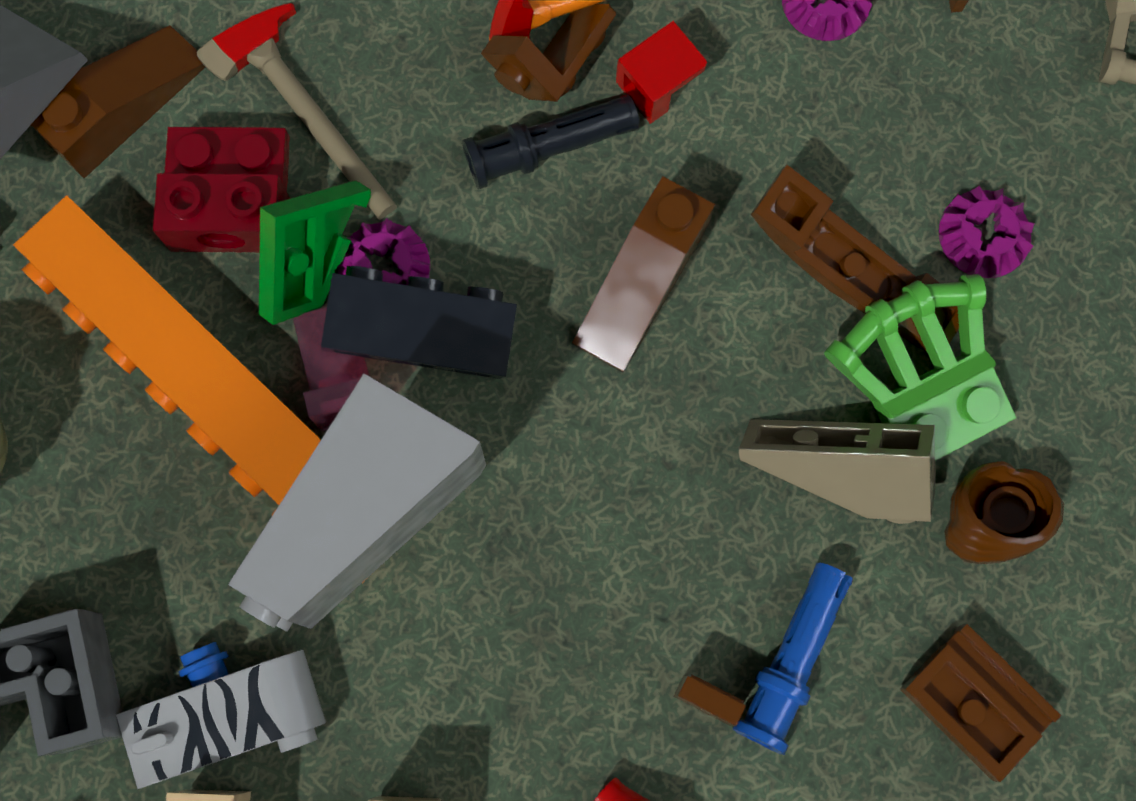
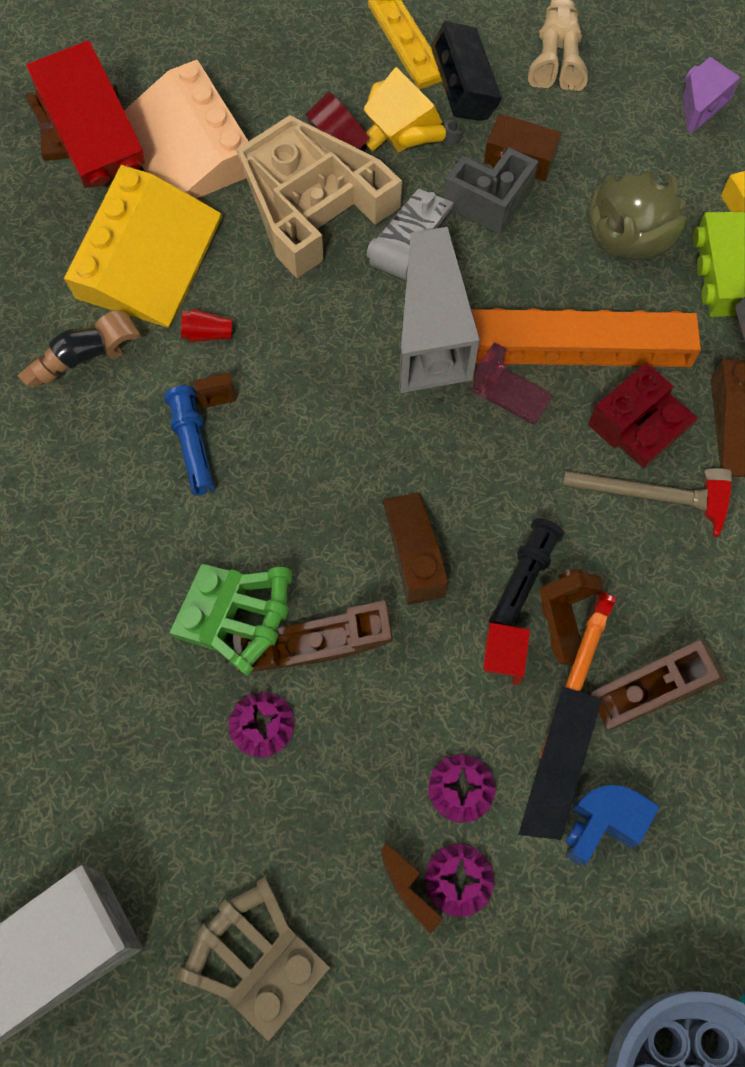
camera: 140 degrees right, 10 degrees down
green wing [259,180,371,325] -> none
black brick [321,266,517,379] -> none
magenta gear [337,218,430,285] -> none
dark tan slope [739,419,936,524] -> none
reddish brown plate [900,624,1062,782] -> none
reddish brown hair [944,461,1064,564] -> none

